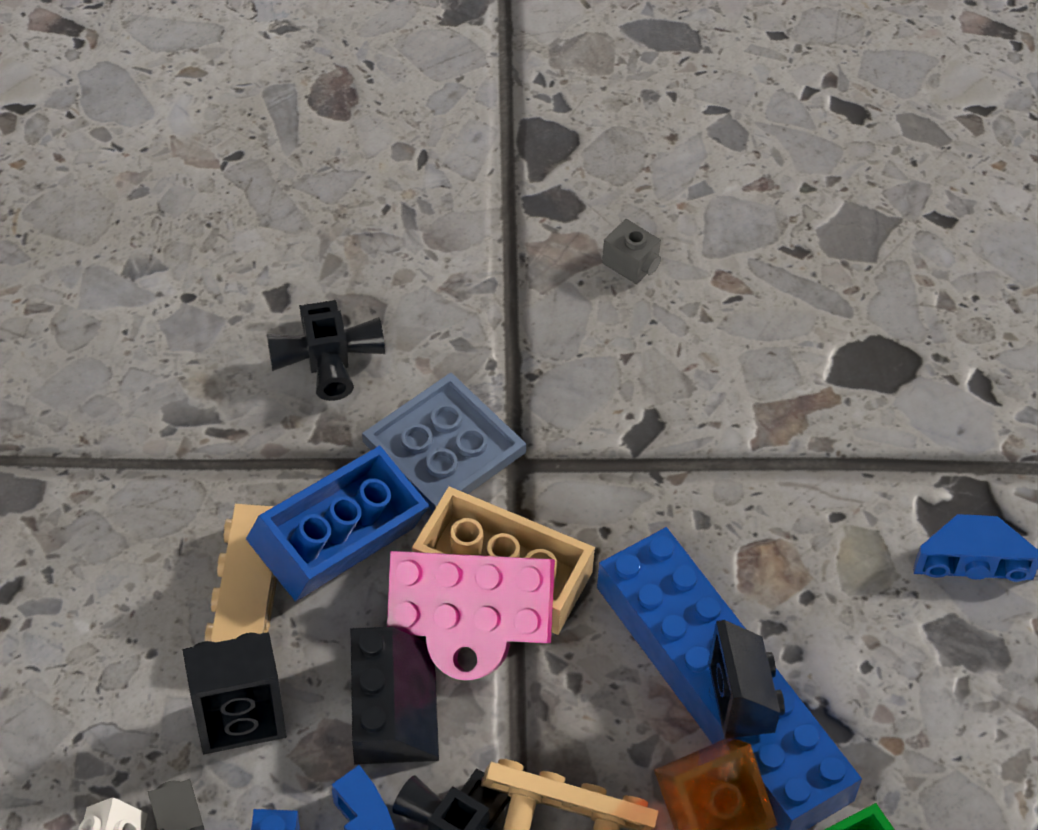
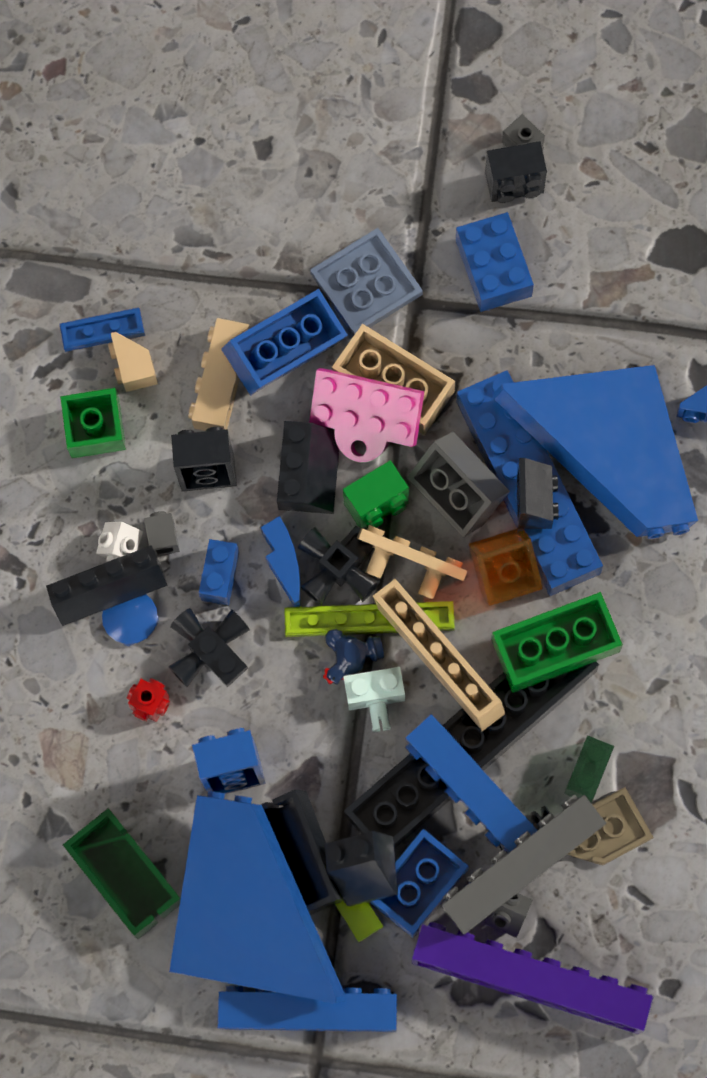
camera: 15 degrees right, 20 degrees up
black brick [267,300,385,401] -> none
none -> blue tile [59,308,145,352]
none -> green brick [60,388,126,458]
none -> tan slope [108,332,158,392]
none -> green brick [343,460,409,530]
none -> dark grey brick [407,432,510,537]
none -> blue brick [455,212,534,312]
none -> black brick [485,141,547,203]
none -> blue slope [493,365,698,539]

